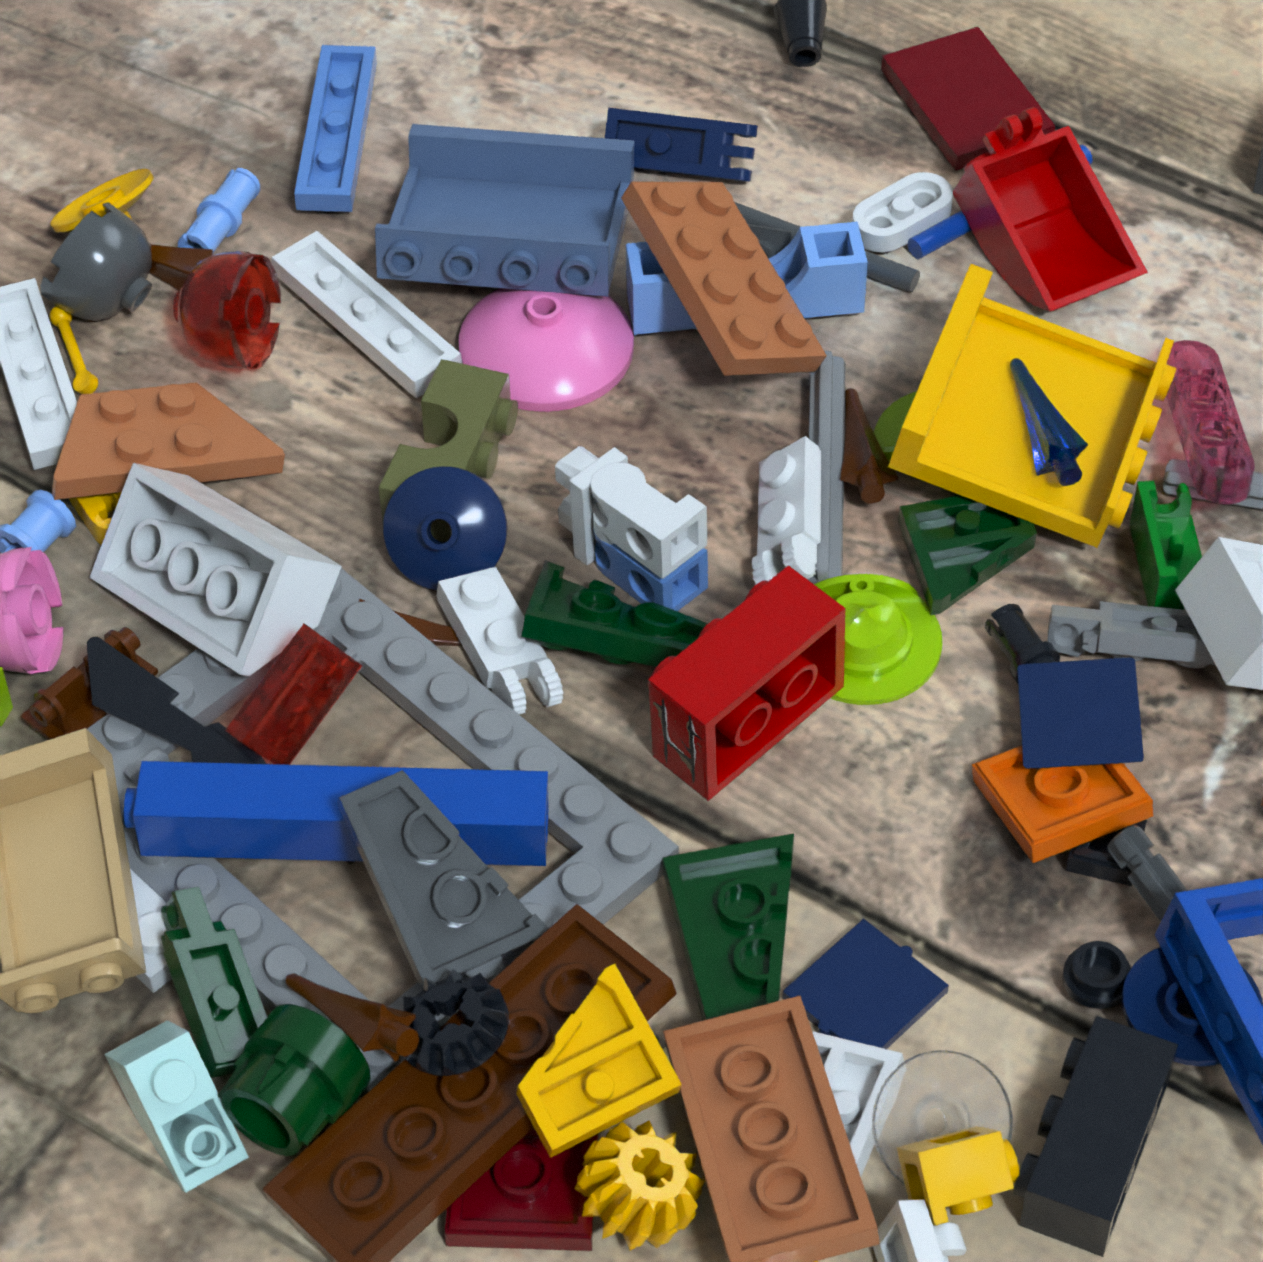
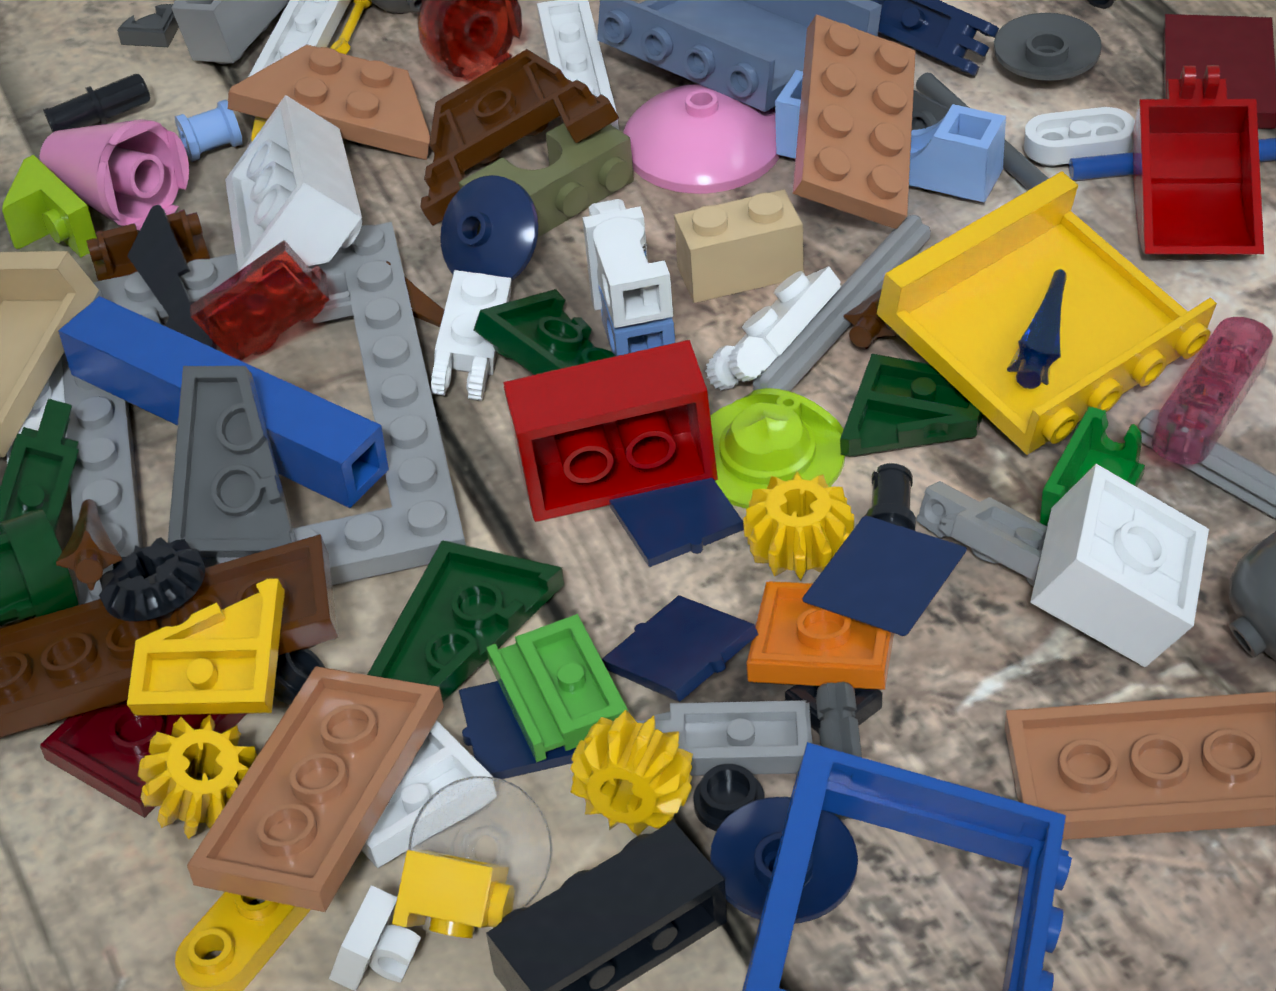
camera: 35 degrees right, 5 degrees down
none -> reddish brown wing [420,49,619,226]
none -> bright green plate [486,614,628,762]
none -> yellow gear [570,710,693,836]
none -> dark blue piece [602,595,759,702]
none -> dark blue piece [609,478,744,567]
none -> light grey hinge [636,700,812,776]
none -> tan brick [674,189,804,303]
none -> yellow gear [743,471,854,581]
none -> dark grey dish [994,13,1102,81]

